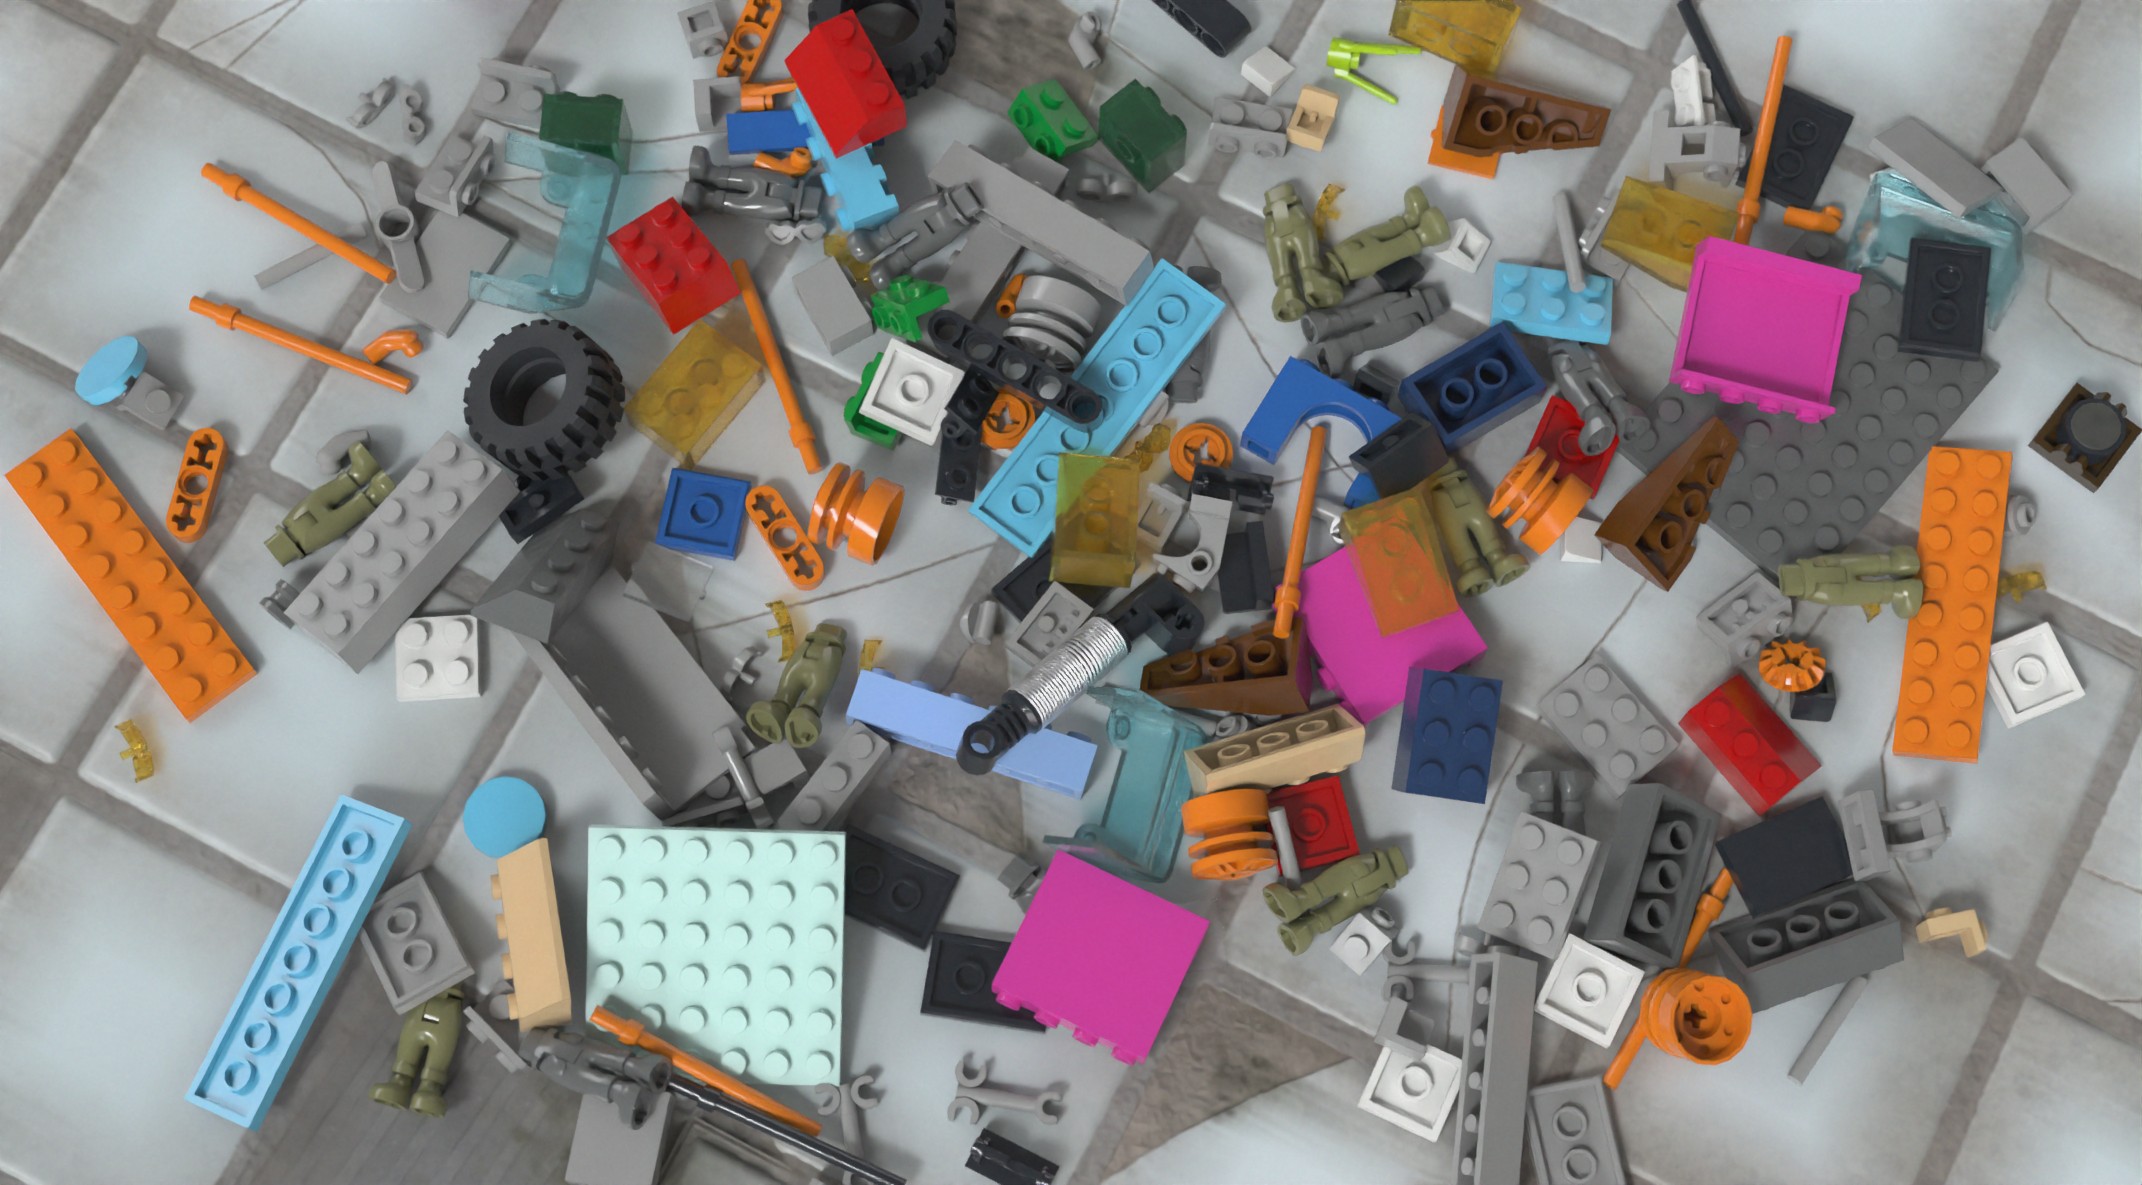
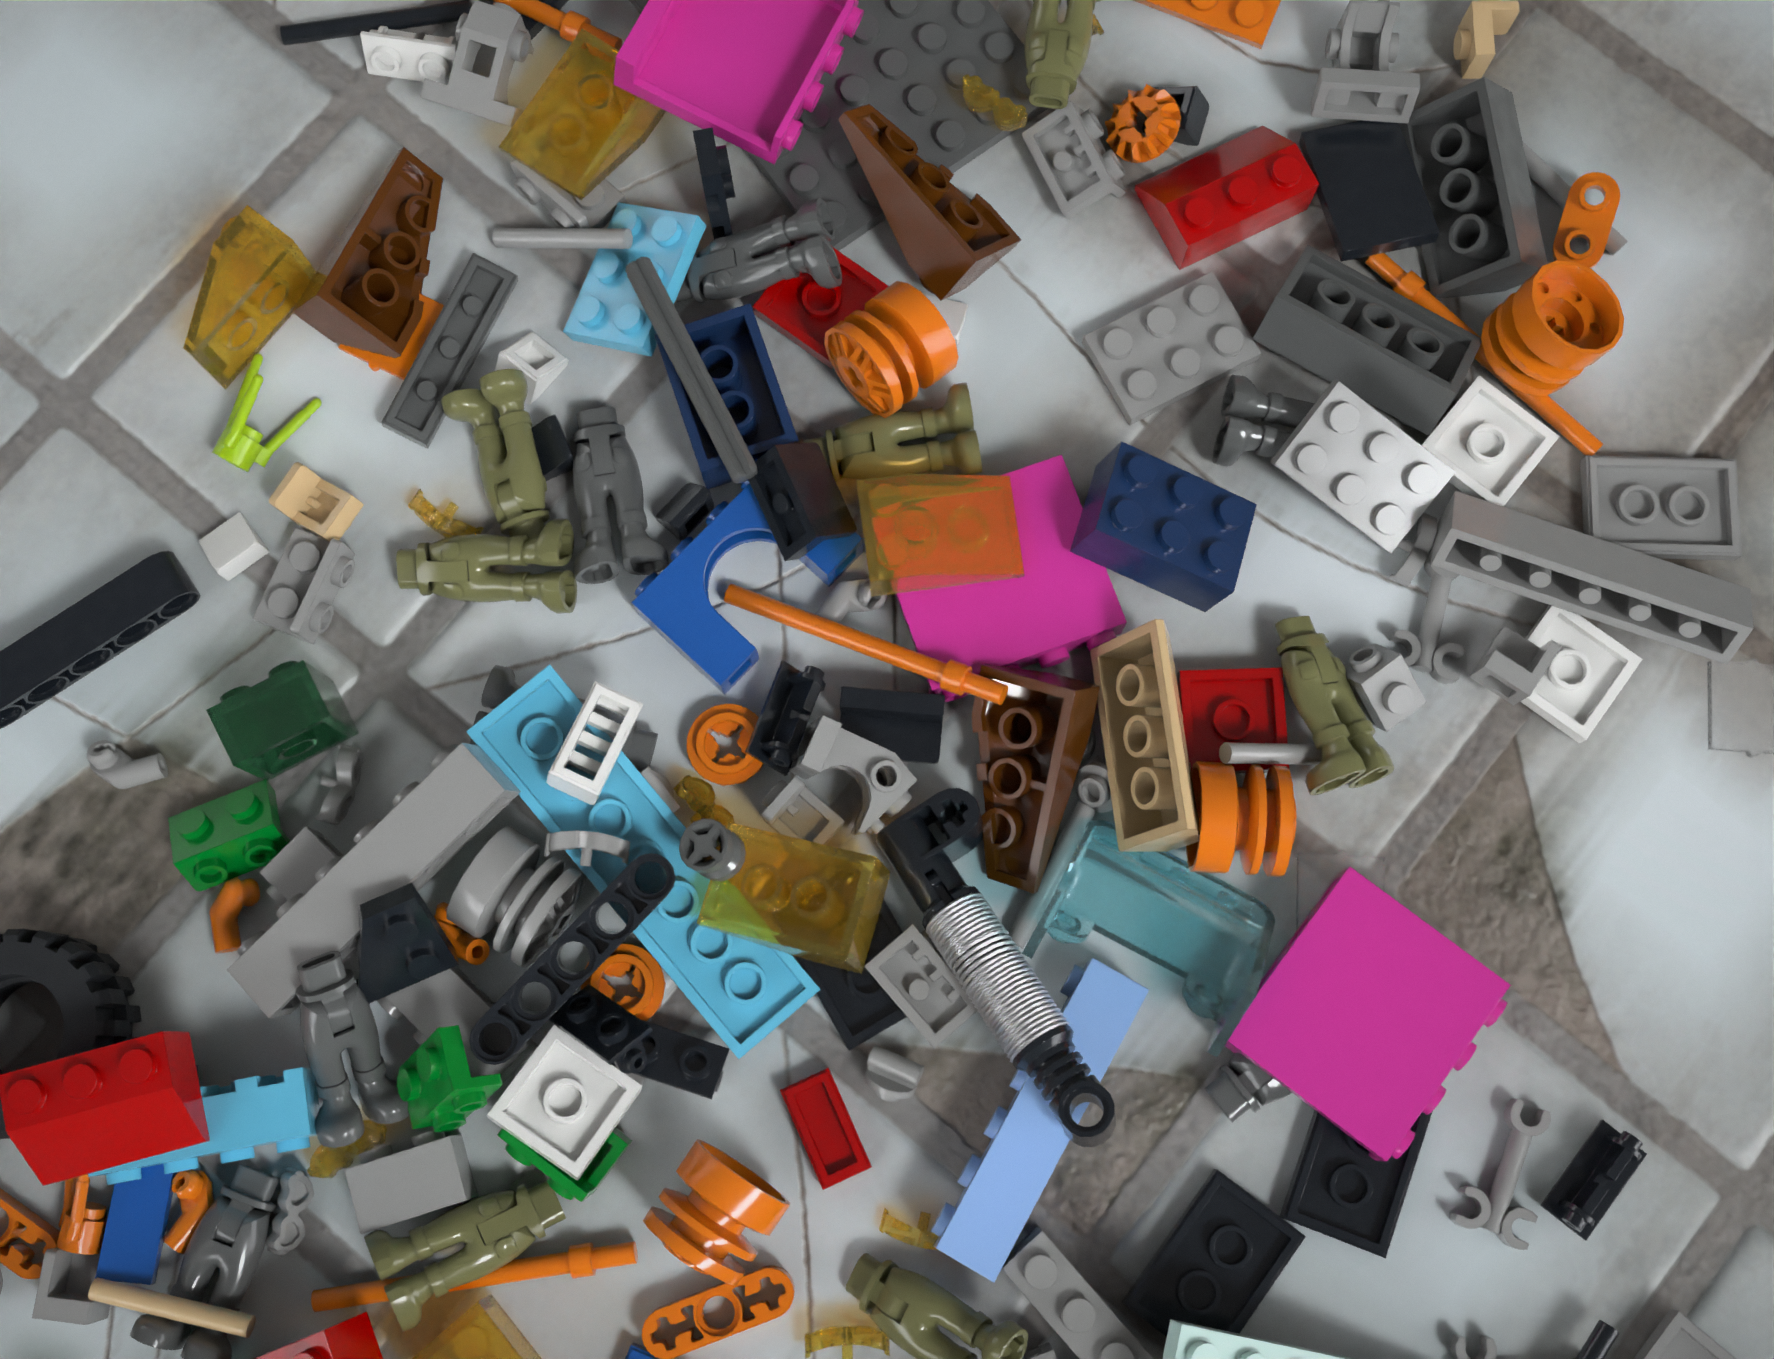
camera: 75 degrees left, 5 degrees up
none -> tan bar [88,1277,256,1338]
none -> orange arm [209,877,260,954]
none -> black wing [356,882,459,1004]
none -> olive piece [364,1180,566,1332]
none -> dark grey tile [381,253,518,449]
none -> light grey piece [544,830,630,866]
none -> white slope [546,681,643,805]
none -> dark grey axle [625,257,758,484]
none -> dark grey wheel [679,819,746,882]
none -> black wing [693,128,736,240]
none -> red tile [780,1068,872,1190]
none -> clear yellow piece [962,74,1027,131]
none -> orange plate [1552,172,1620,269]

